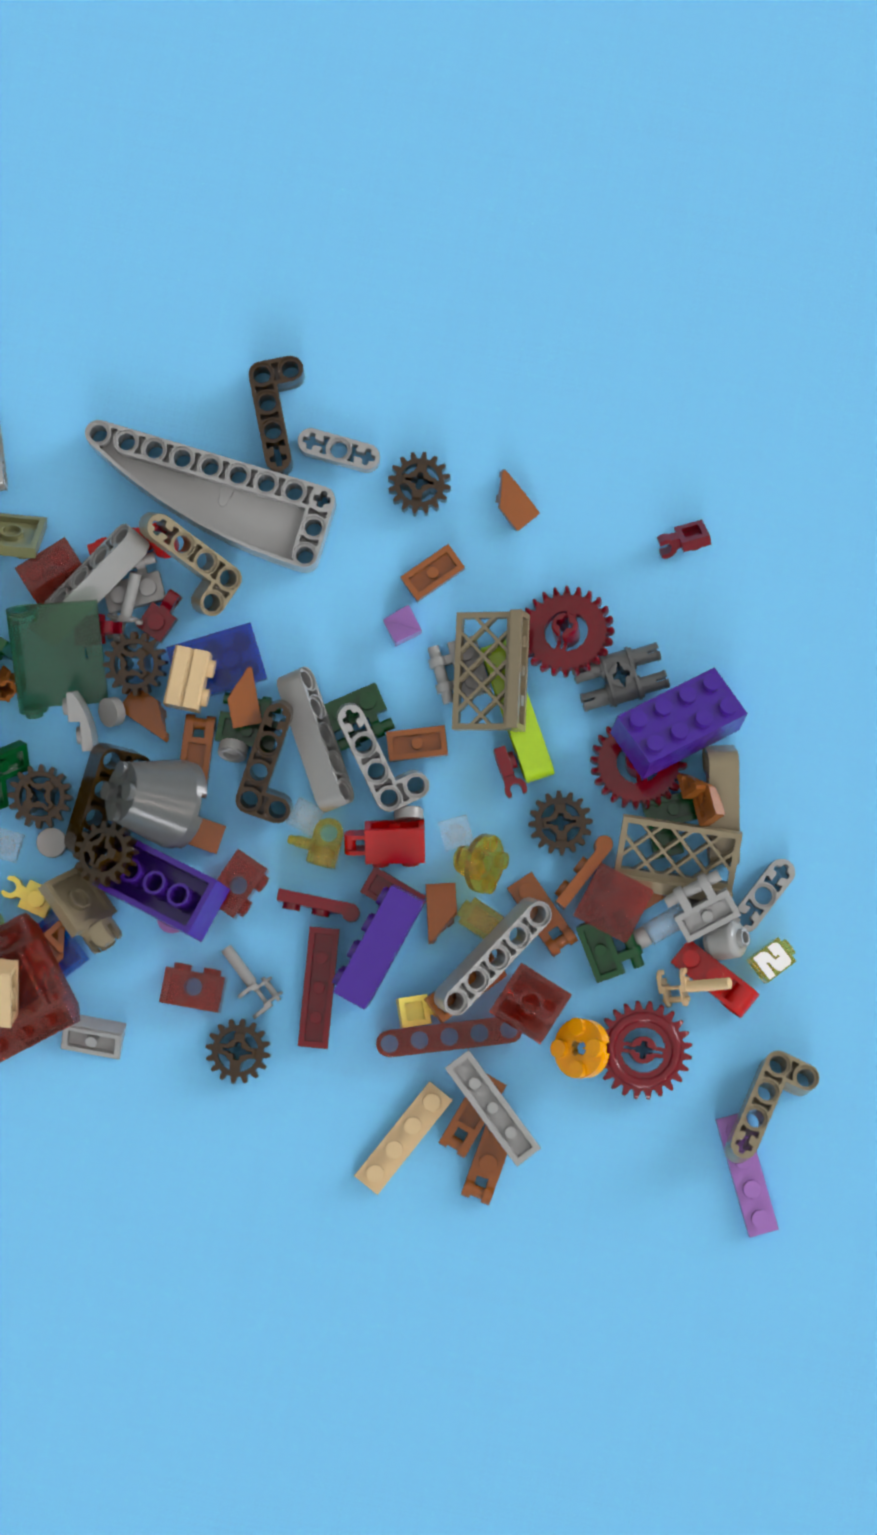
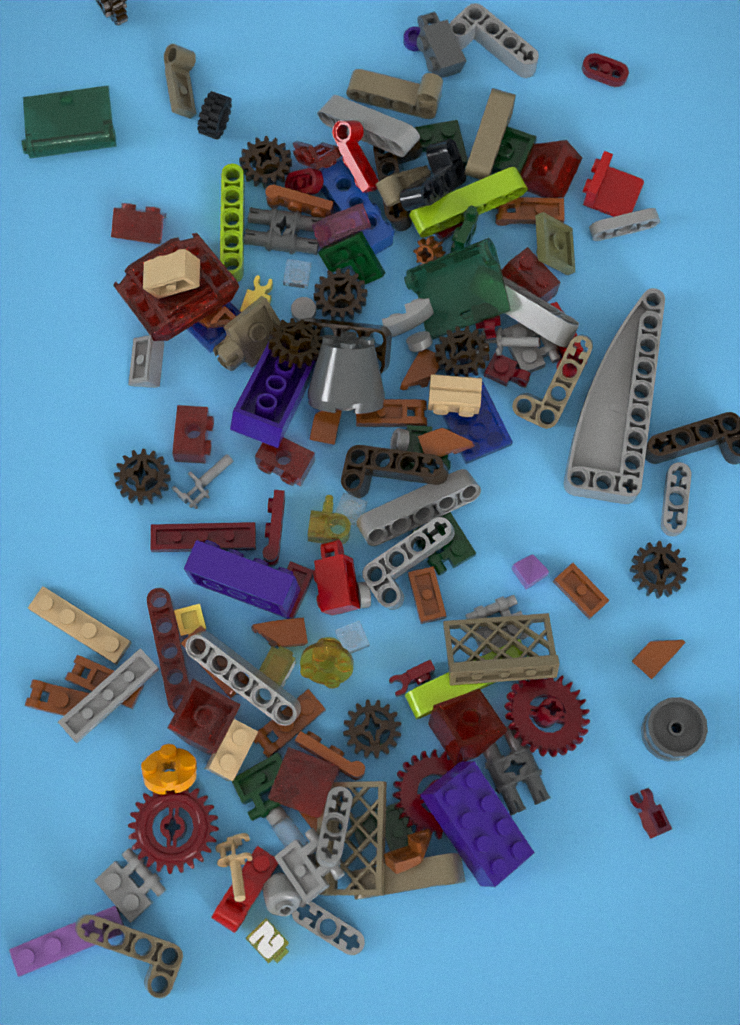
camera: 80 degrees right, 10 degrees down
none -> light grey plate [94,848,166,923]
none -> tan brick [204,719,258,781]
none -> light grey beam [316,786,352,868]
none -> clear red slope [428,689,507,766]
none -> dark grey wheel [641,697,708,762]

